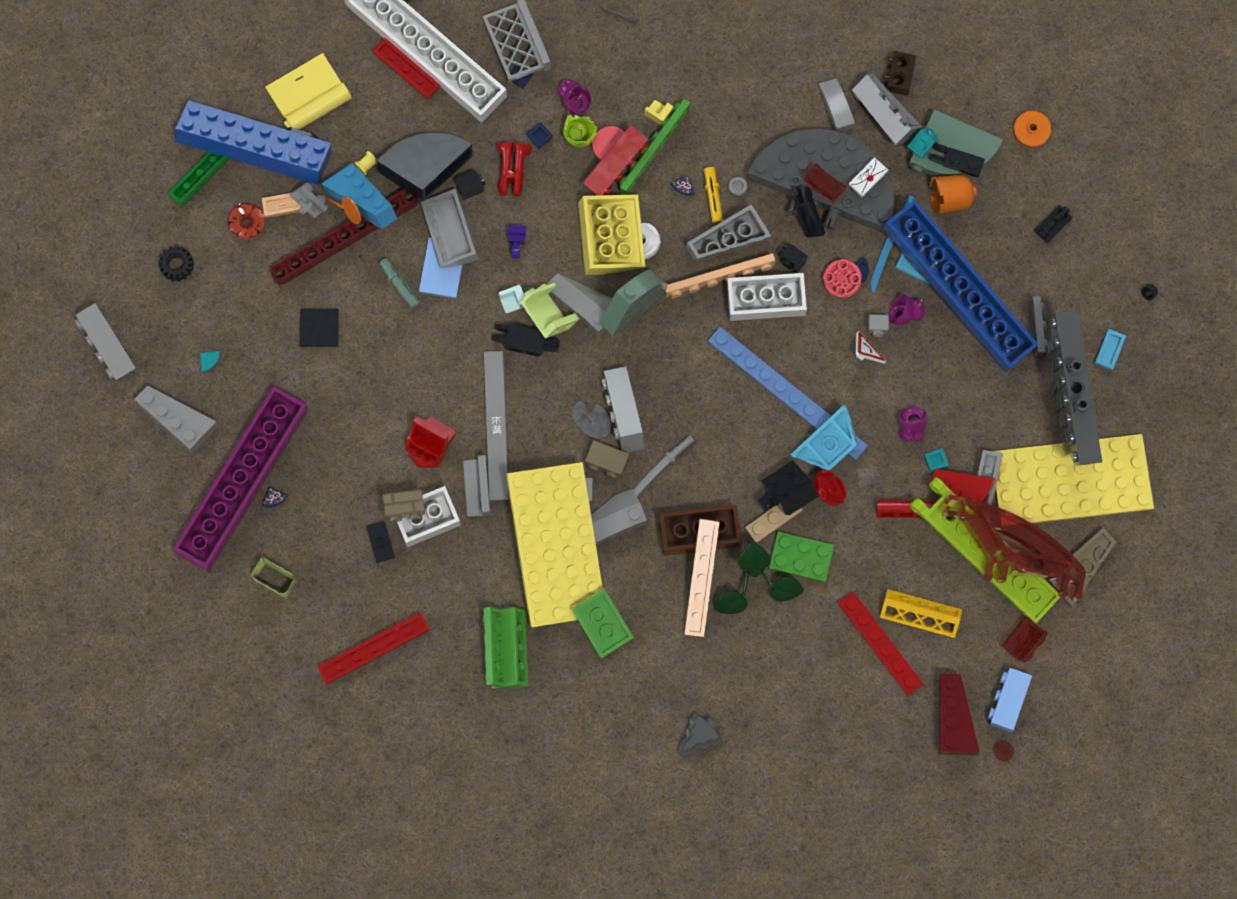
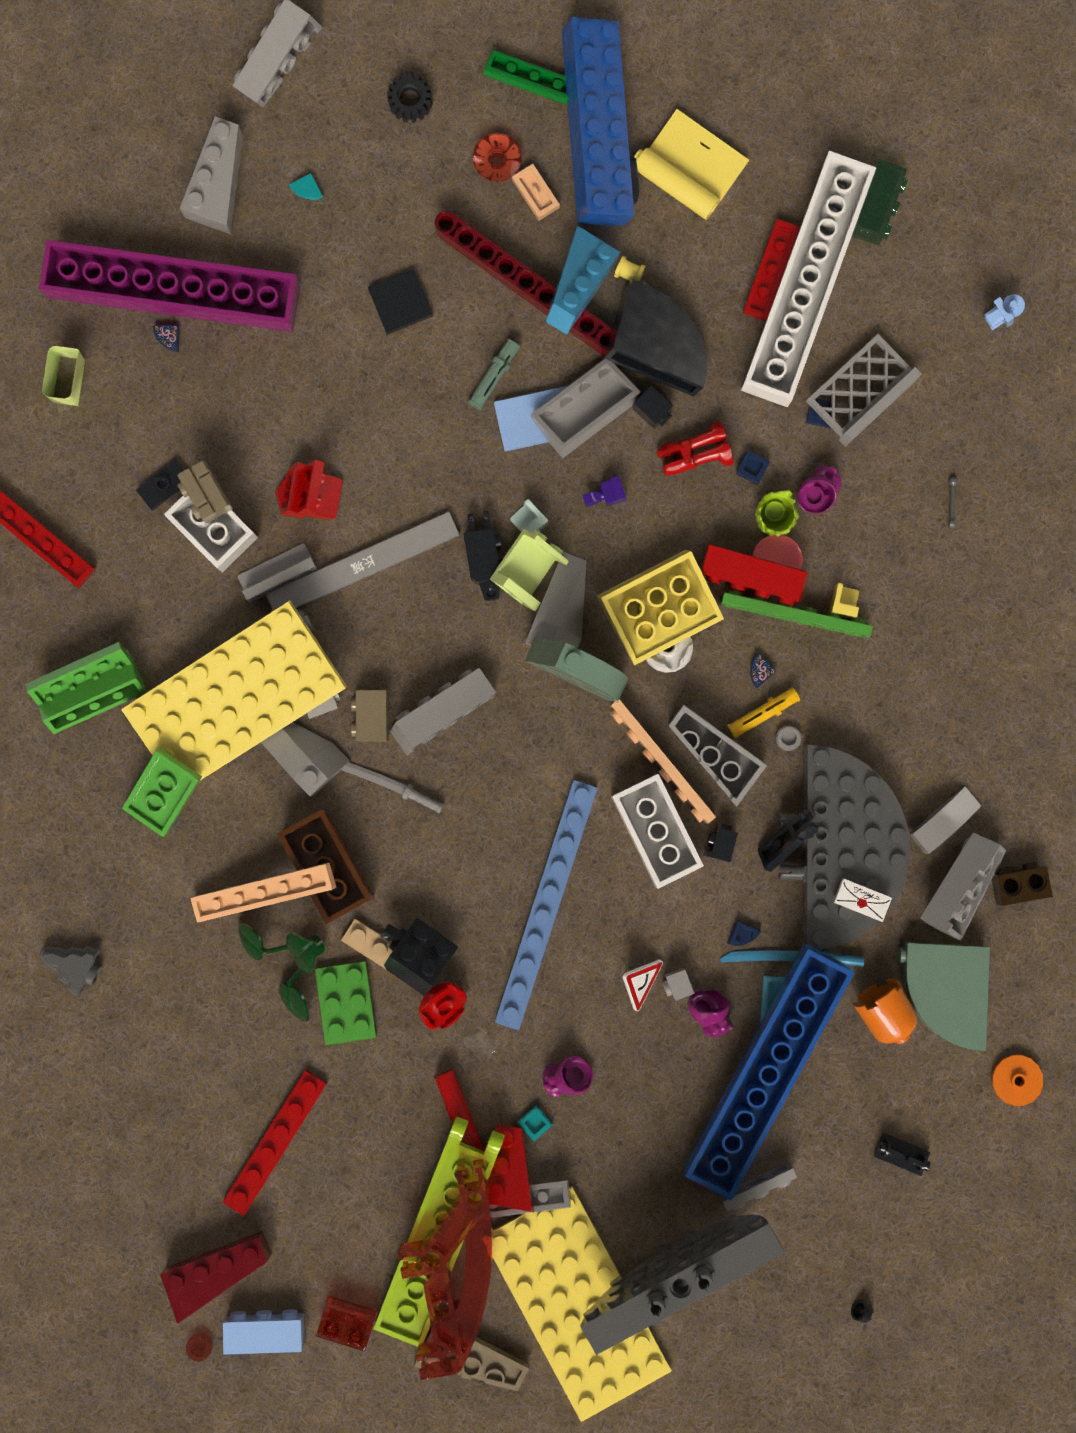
camera: 65 degrees right, 10 degrees up
light grey hips [290,182,328,218] -> none
orange piece [323,196,361,224] -> none
flat silver piece [573,401,612,439] -> none
medium azure wing [790,405,858,471] -> none
clear red hinge [804,163,847,204] -> none
coral tile [823,259,862,298] -> none
yellow fence [880,589,962,638] -> none
teal bracket [907,128,940,159] -> none
black hinge [929,144,985,178] -> none
medium azure tile [1095,329,1126,371] -> none

